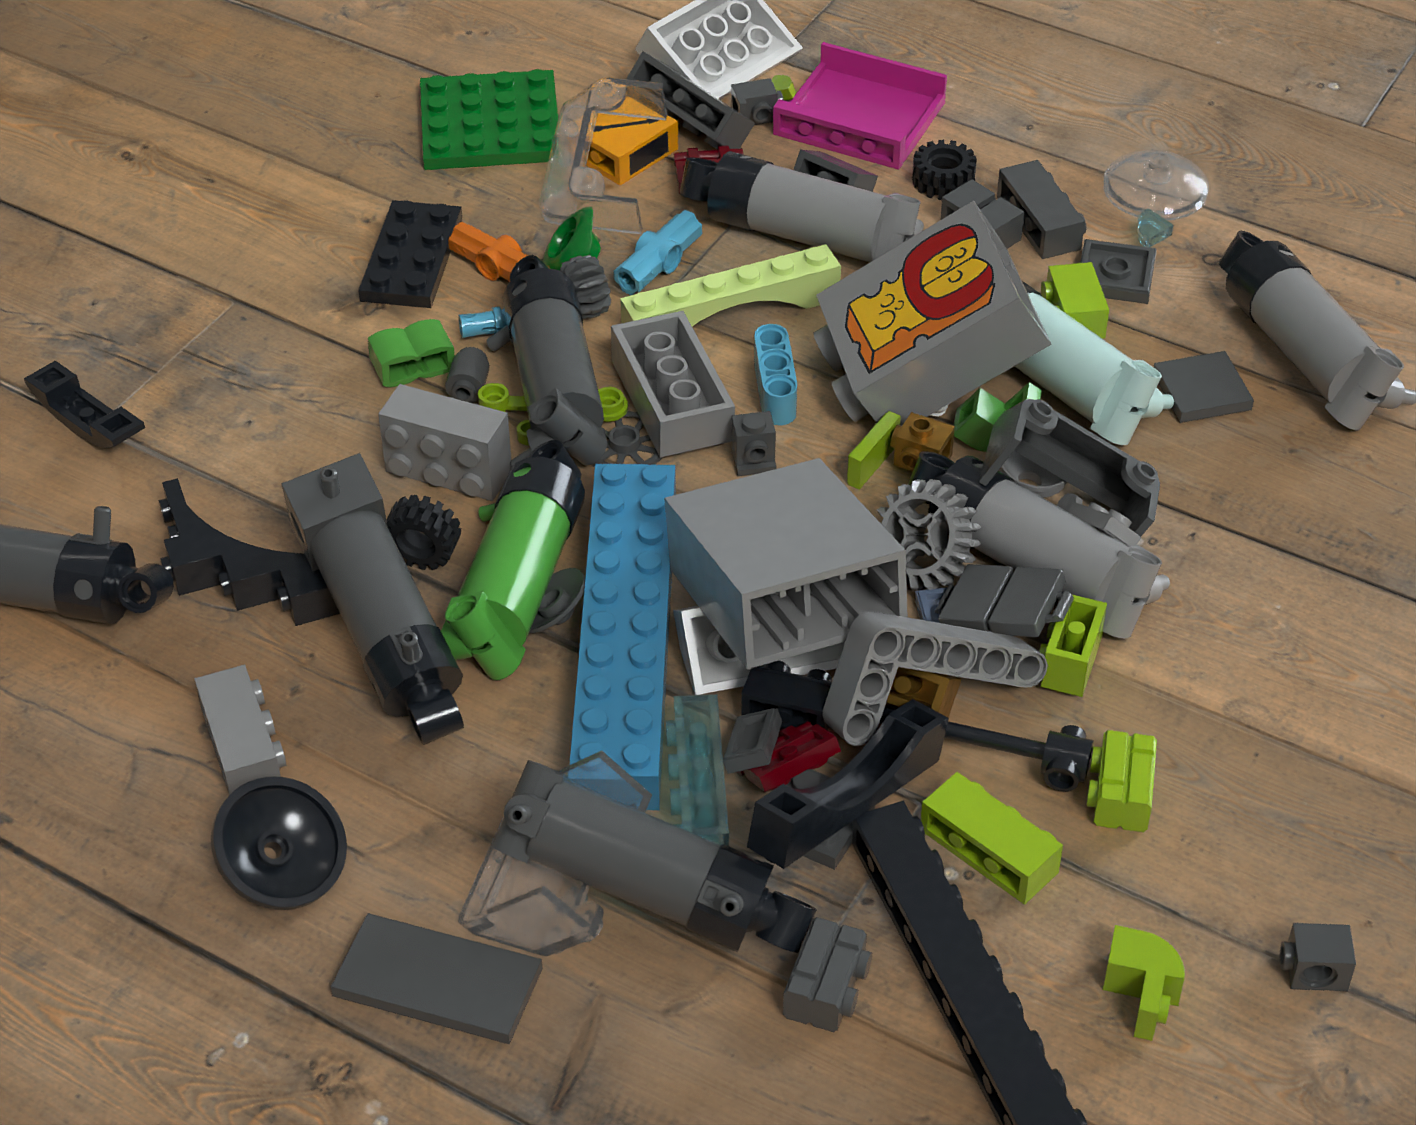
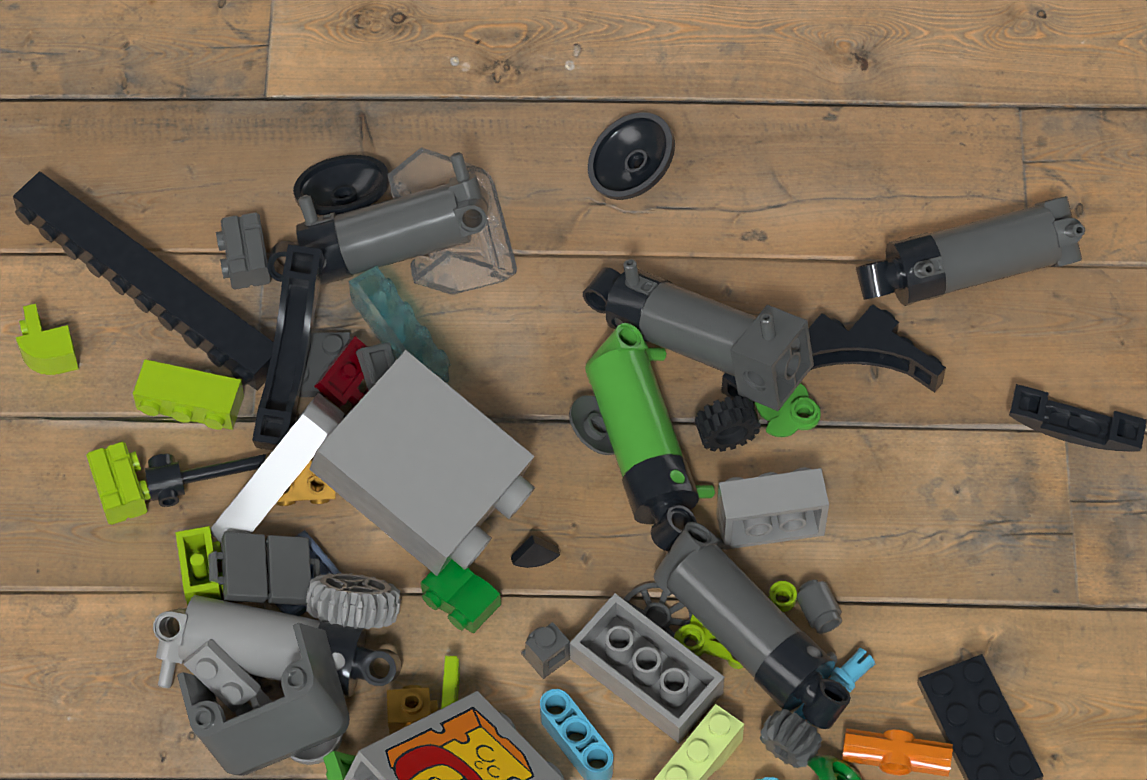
camera: 150 degrees right, 15 degrees up
light grey brick [194,664,287,795] -> none
dark grey tile [331,913,543,1044] -> none
bright green brick [368,319,455,387] -> none
dark azure brick [569,464,676,810] -> none
none -> black dish [293,155,390,216]

